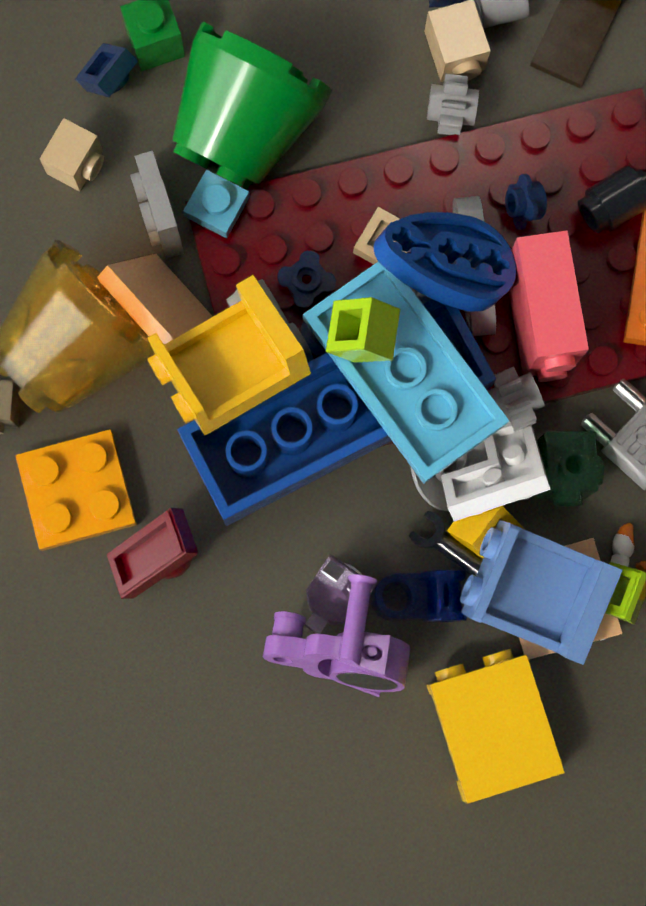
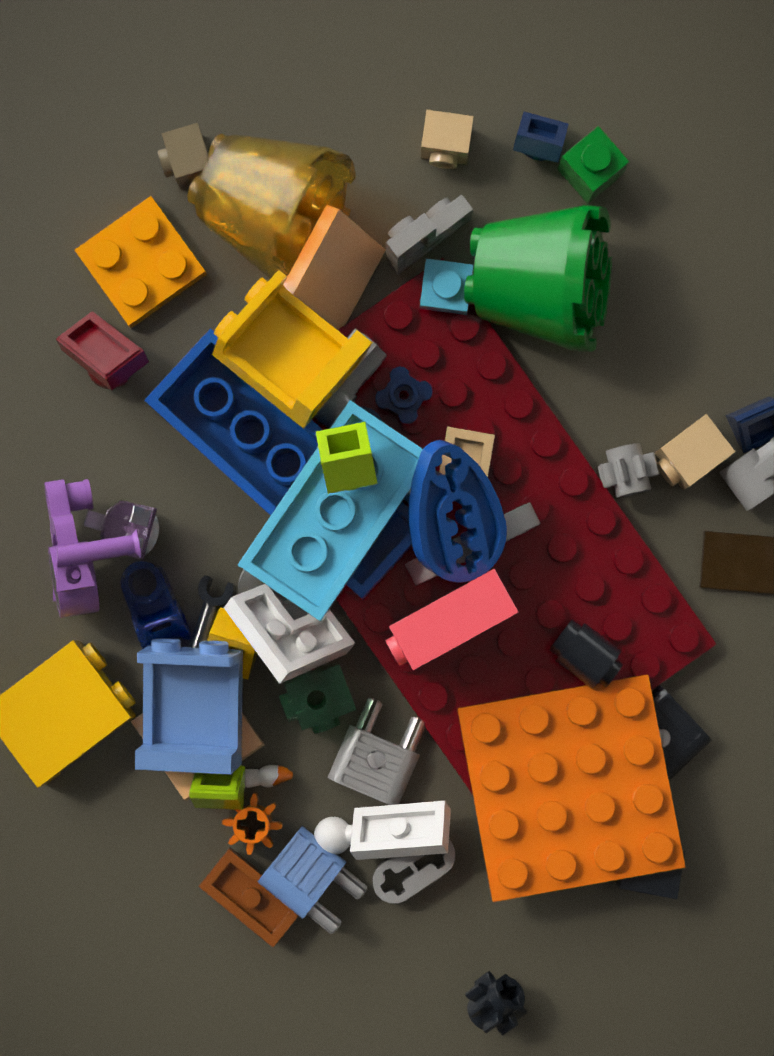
camera: 80 degrees right, 5 degrees up
light grey gear [487,367,545,432] -> none
dark blue plate [505,174,547,230] -> none

